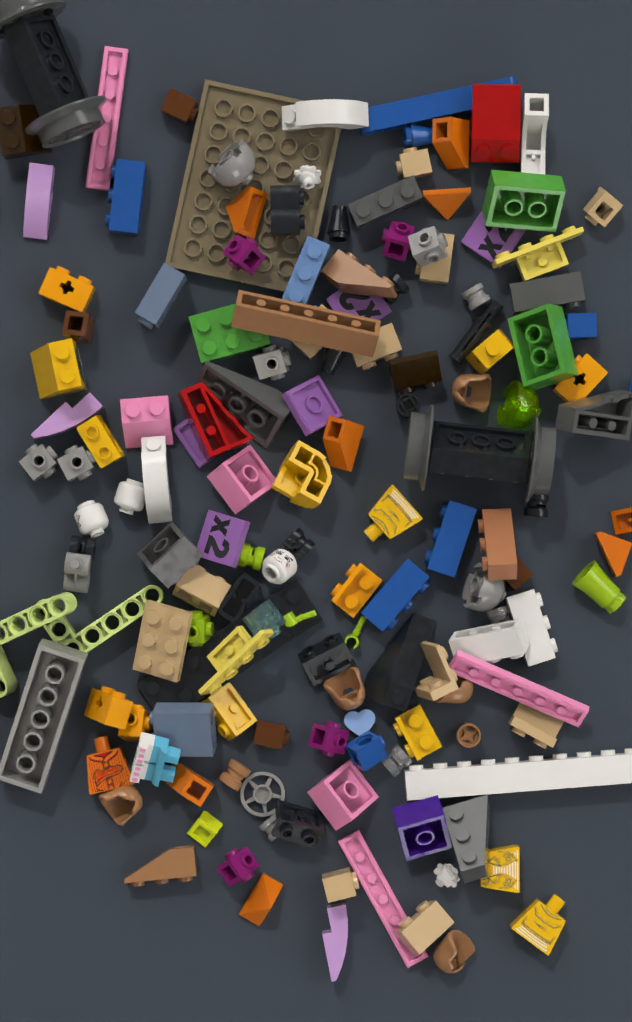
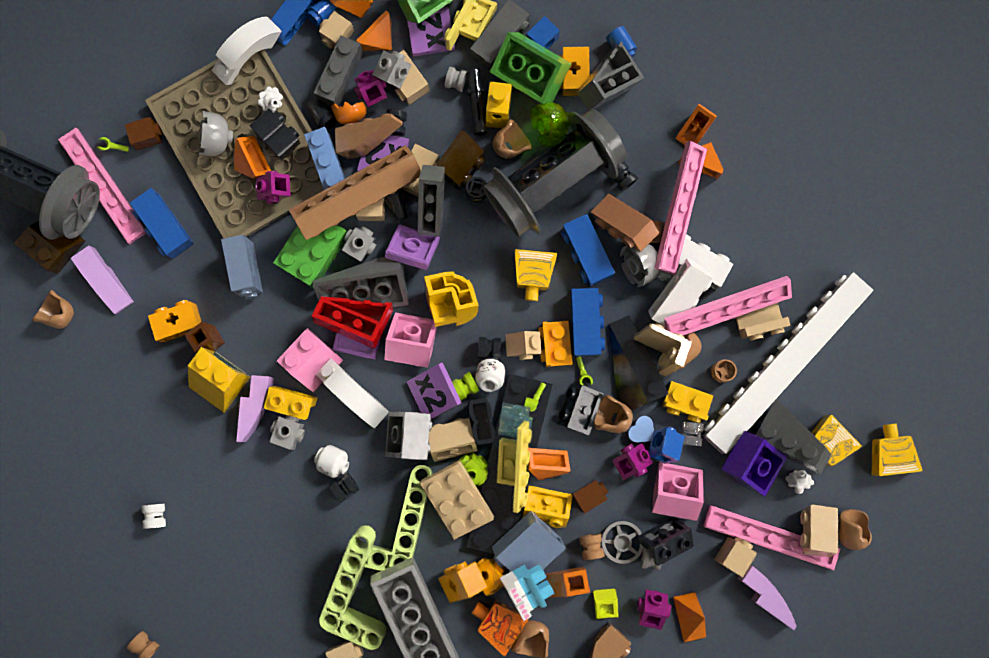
camera: 40 degrees left, 5 degrees down
light grey brick [19,444,58,481] -> none
light grey beam [63,552,91,593] -> none
white head [114,478,145,515] -> none
orange slope [323,416,364,472] -> none
lime plant [572,560,626,614] -> none
none -> lime hand [97,137,129,152]
none -> orange hair [331,102,367,125]
none -> dark grey brick [418,165,445,237]
none -> tan brick [505,331,541,360]
none -> orange slope [528,448,571,480]
none -> bright pink tile [654,141,707,275]

